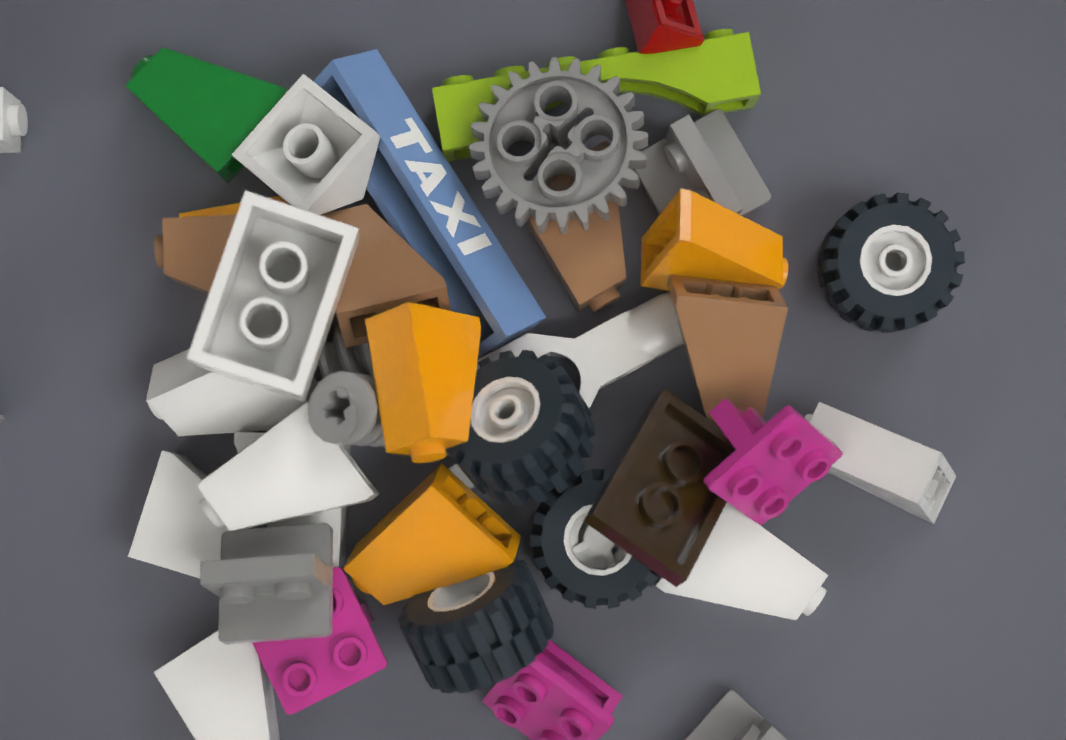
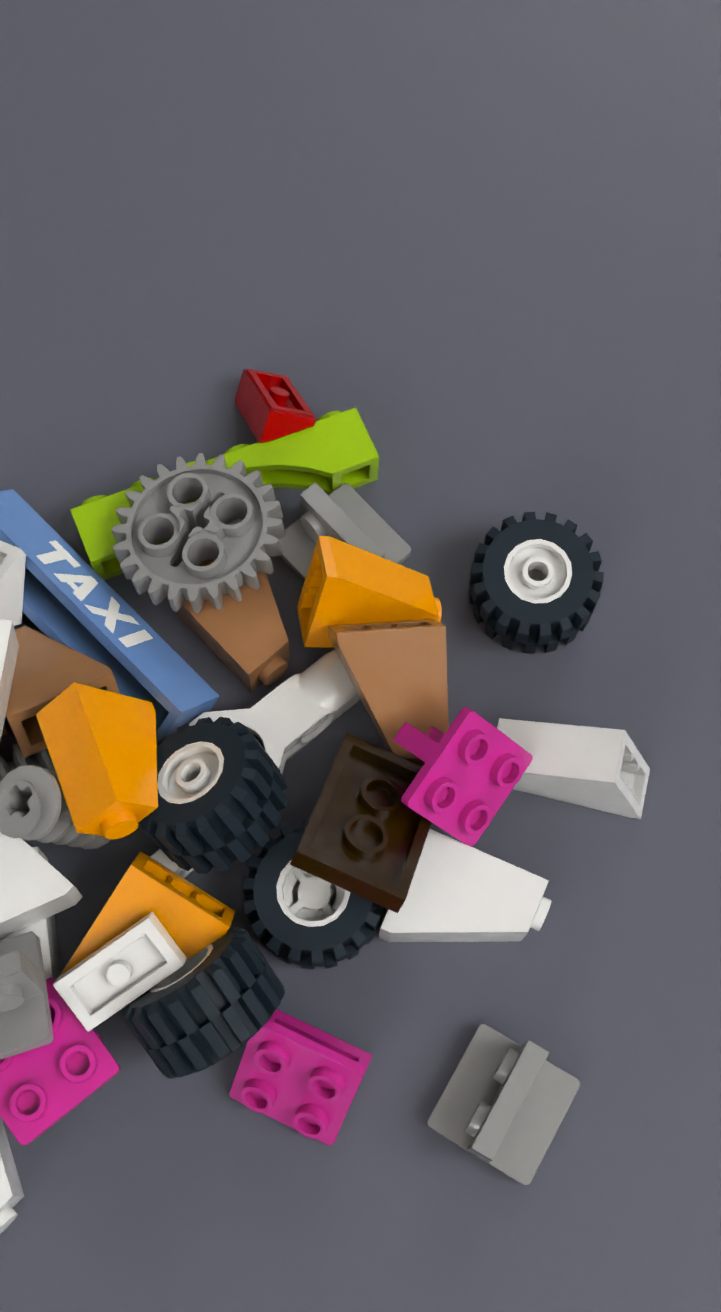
camera: 15 degrees left, 15 degrees down
none -> white plate [53,912,187,1032]

